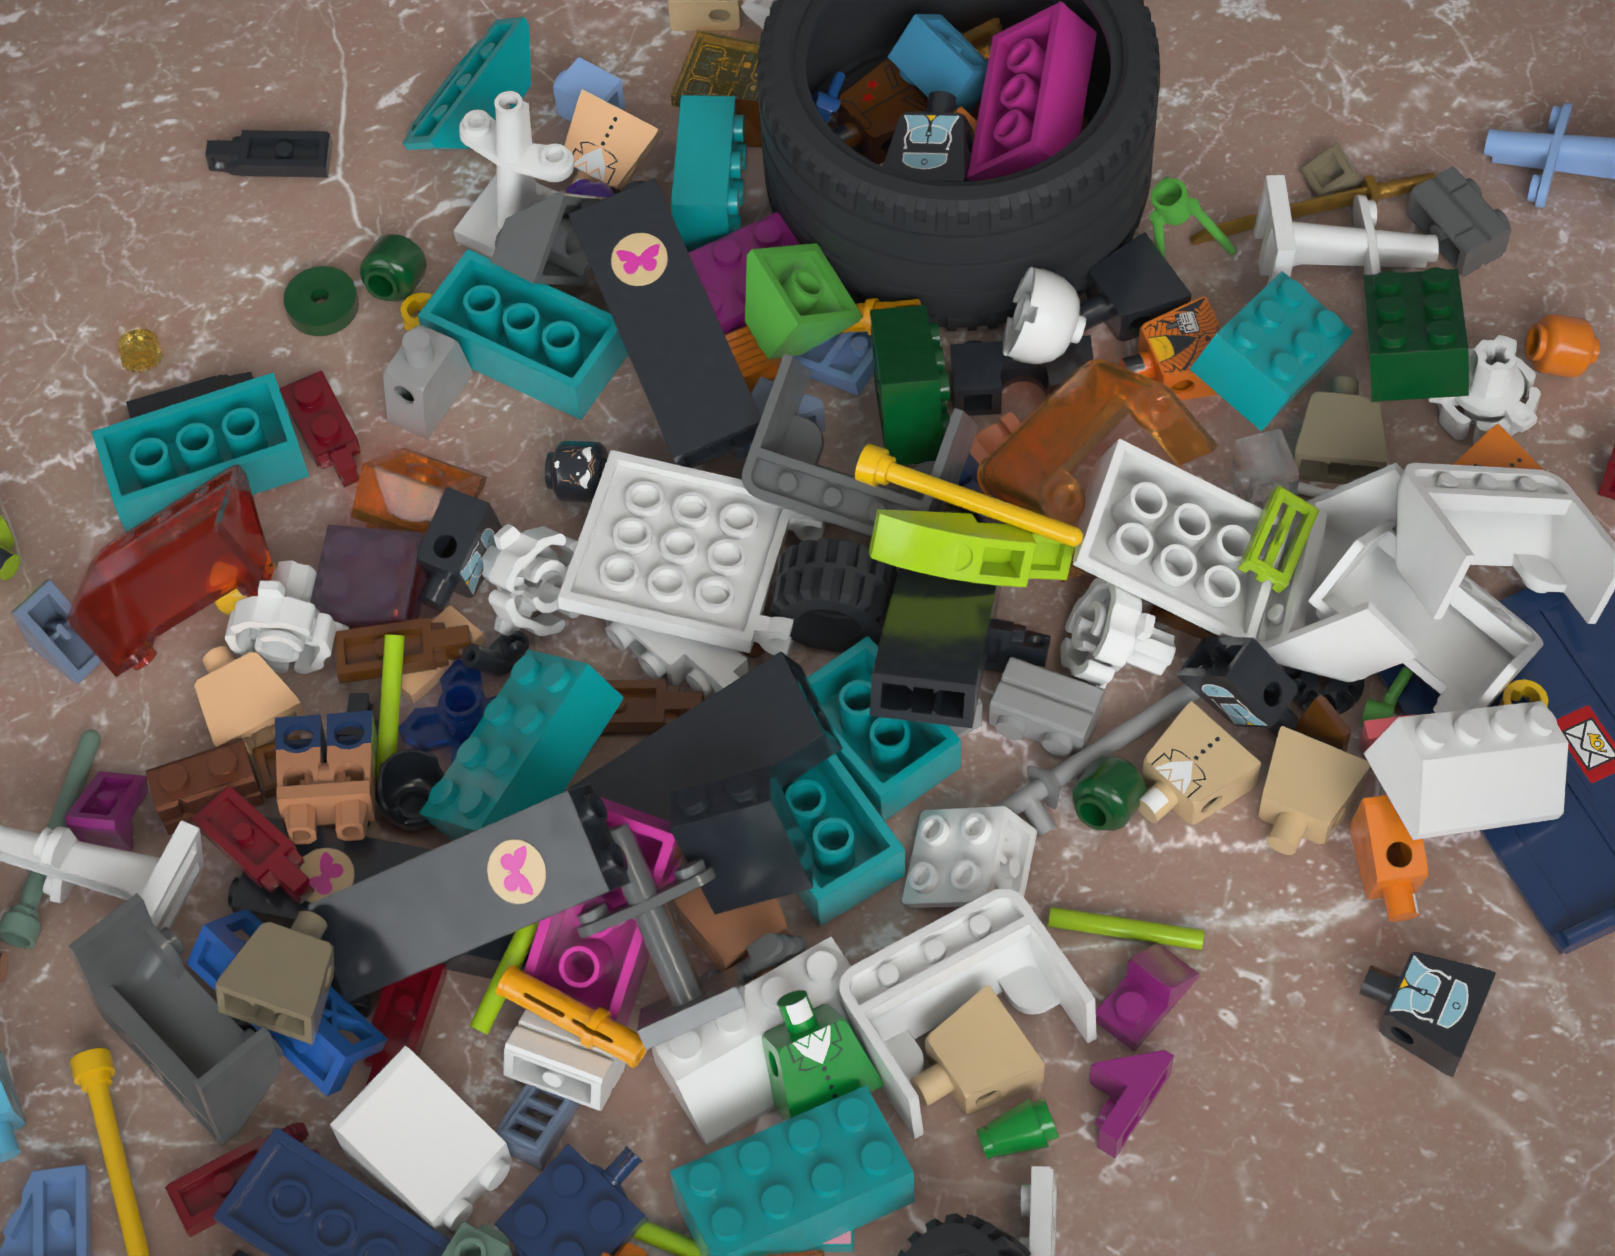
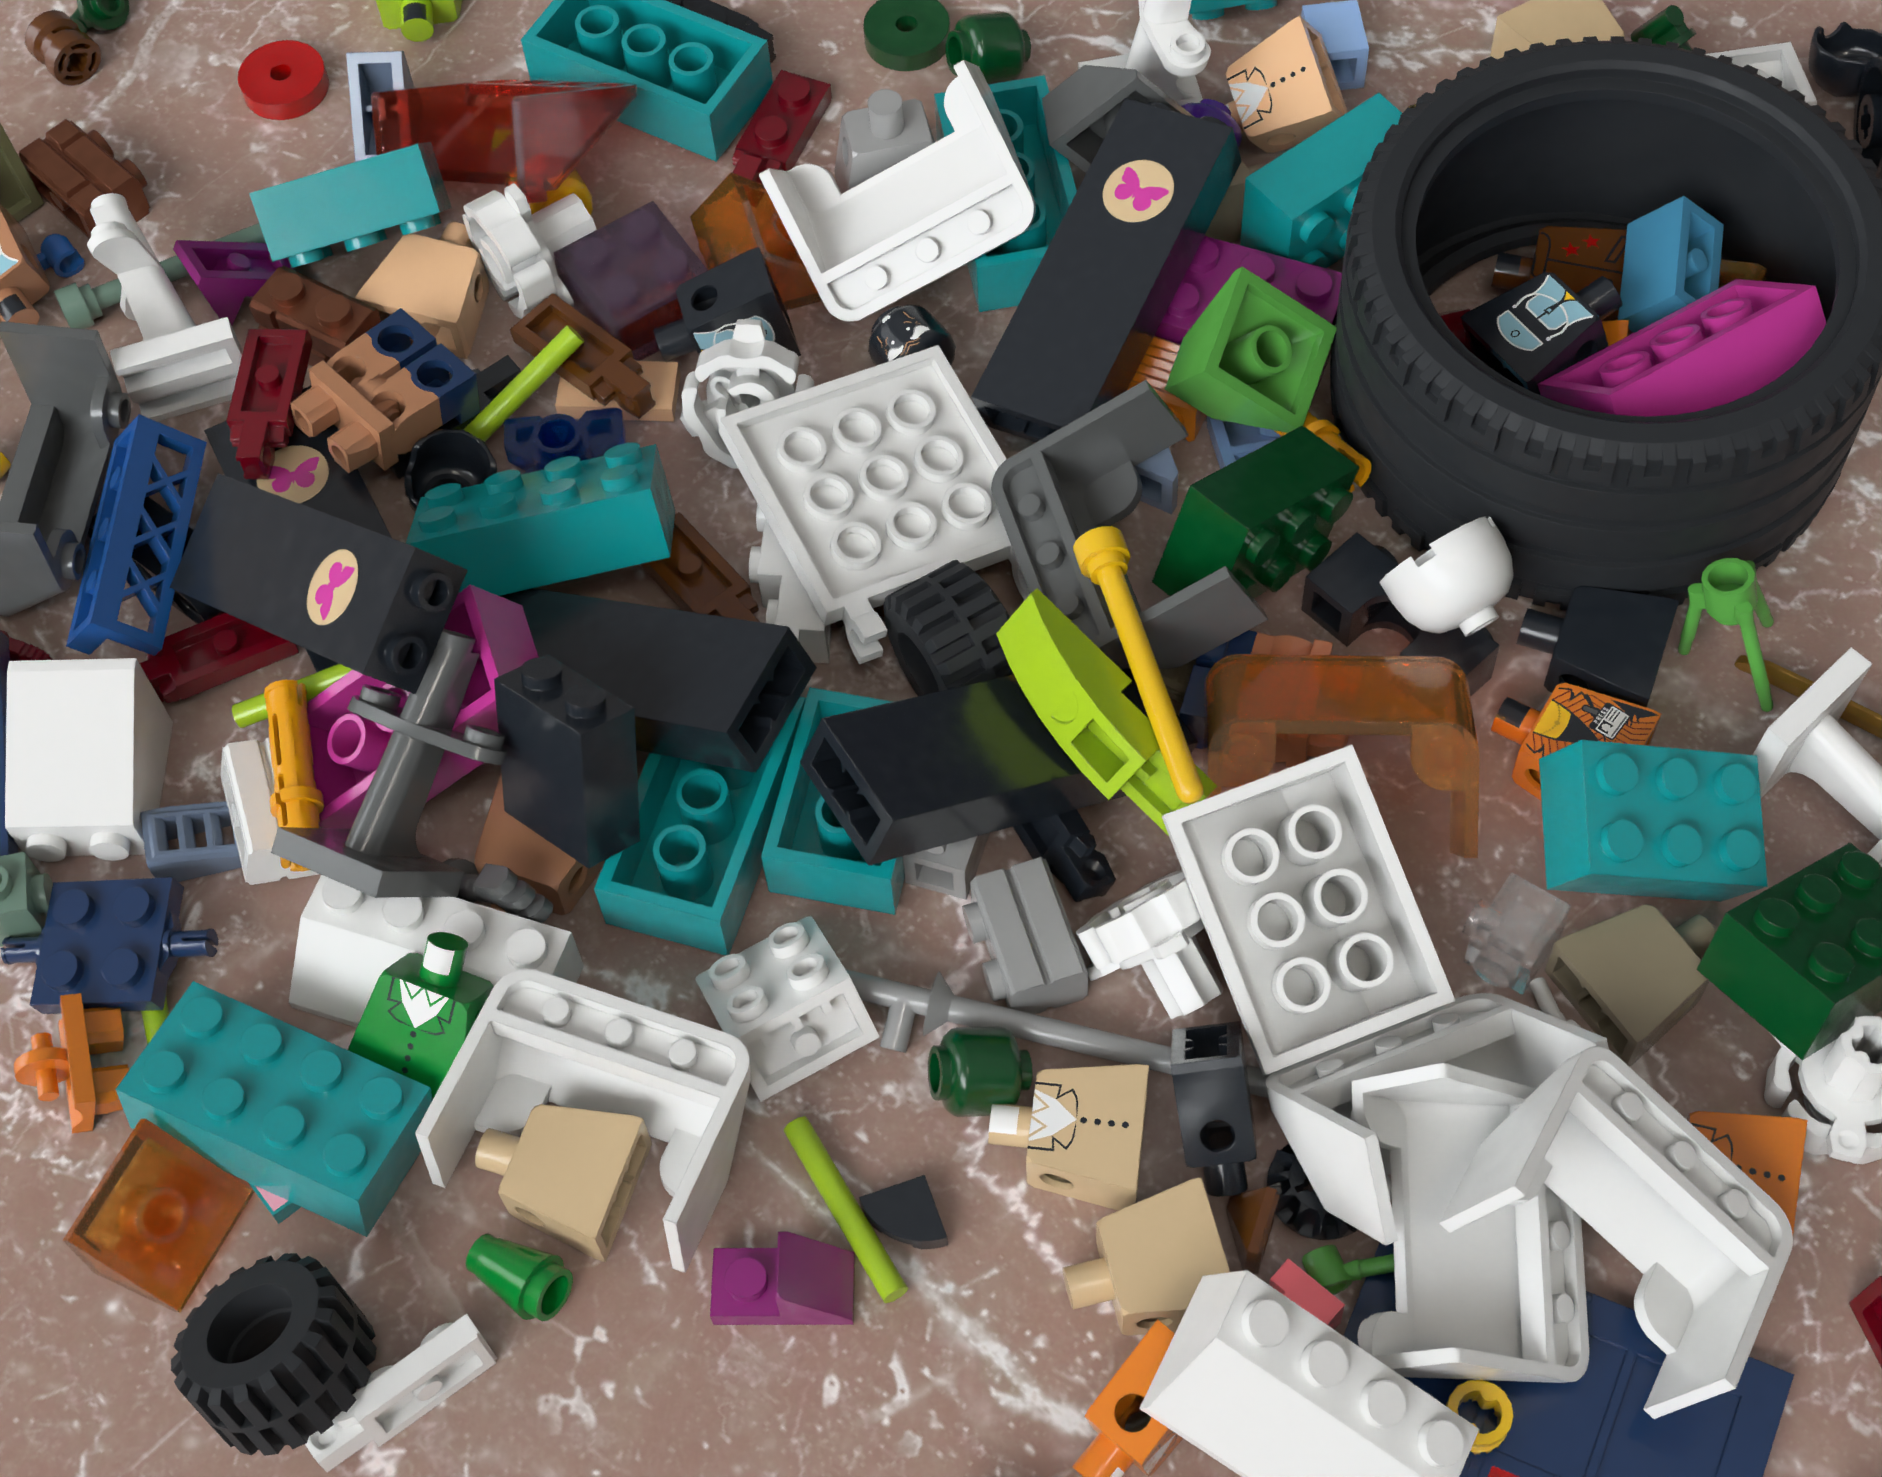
camera: 50 degrees right, 0 degrees up
dark tan torso [216,911,335,1045] -> none
black arm [462,630,529,677] -> none
blue hand [812,72,845,123] -> none
magenta slope [1089,1050,1174,1158] -> none
lime tile [1238,485,1320,593] -> none
none -> teal brick [249,142,452,268]
none -> white windscreen [759,60,1036,321]
none -> black tile [859,1175,948,1249]

